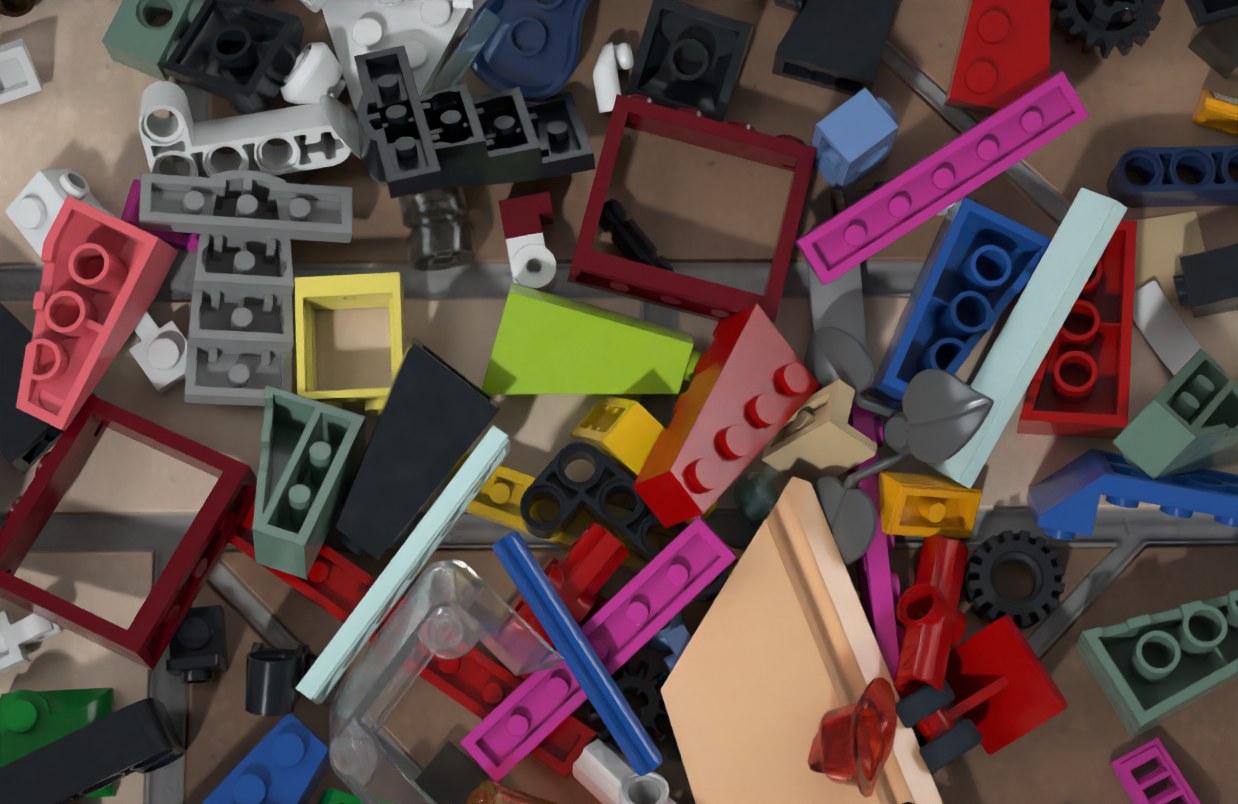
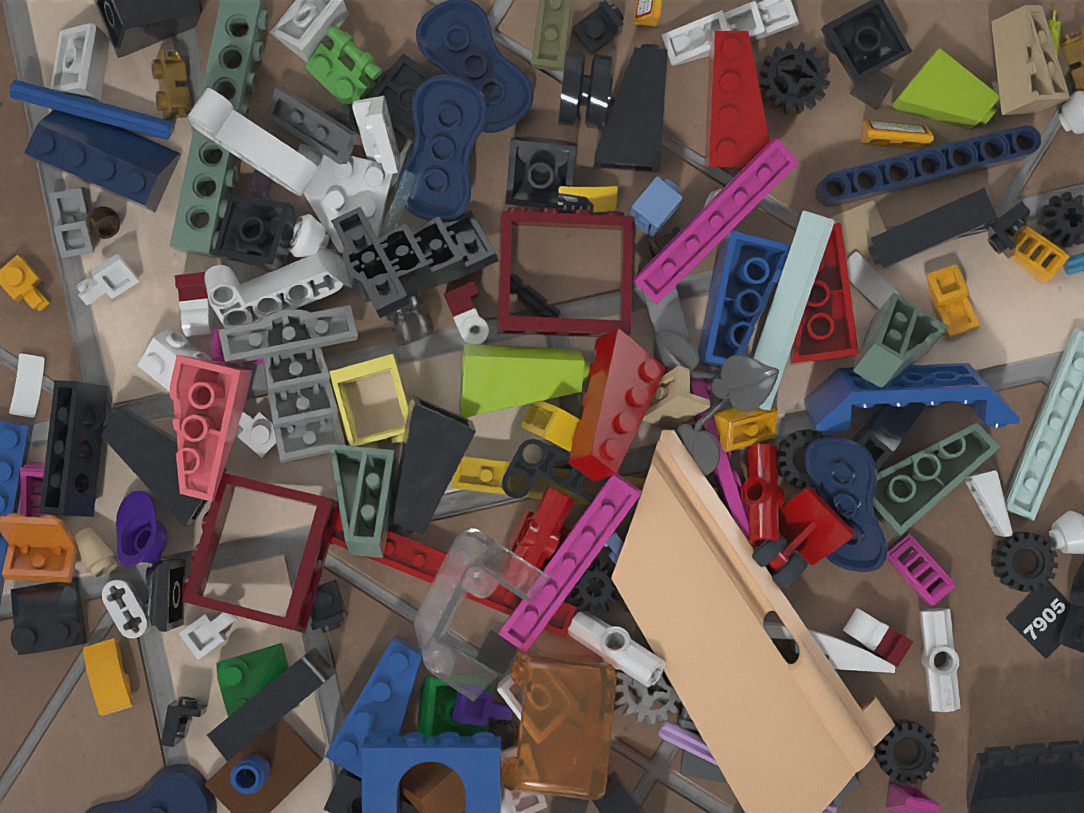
camera: 15 degrees left, 10 degrees up
black piece [245,642,310,716] -> none
light aqua tile [295,425,511,705] -> none
blue axle [493,531,663,776] -> none
white arm [593,42,634,113] -> none
clear light blue cylinder [733,472,780,528] -> none
clear red piece [807,677,897,798] -> none
none -> leg [174,272,215,337]
none -> yellow sticker [558,186,618,213]
none -> dark blue plate [805,437,887,572]
none -> black slope [852,402,927,470]

